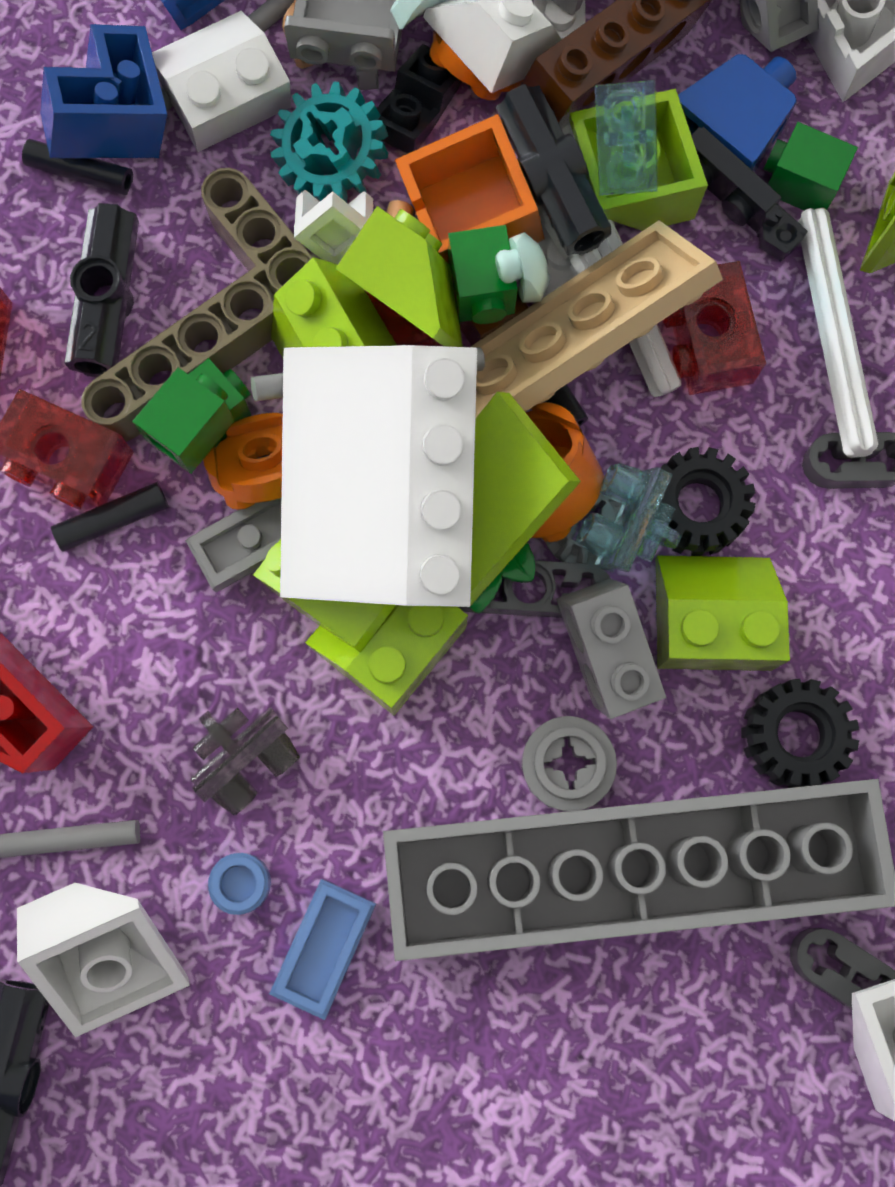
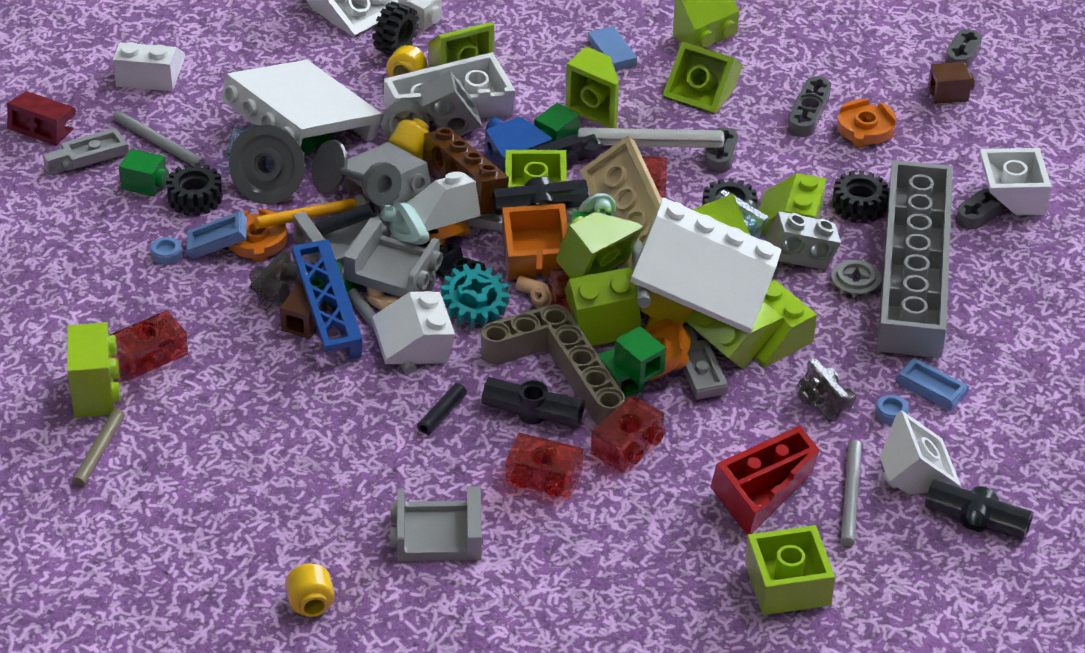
camera: 75 degrees left, 35 degrees down
blue brick [40,24,167,158] -> none
black piece [51,482,169,552] -> none
panel [294,190,373,265] -> none
clear light blue hips [595,79,658,196] -> none

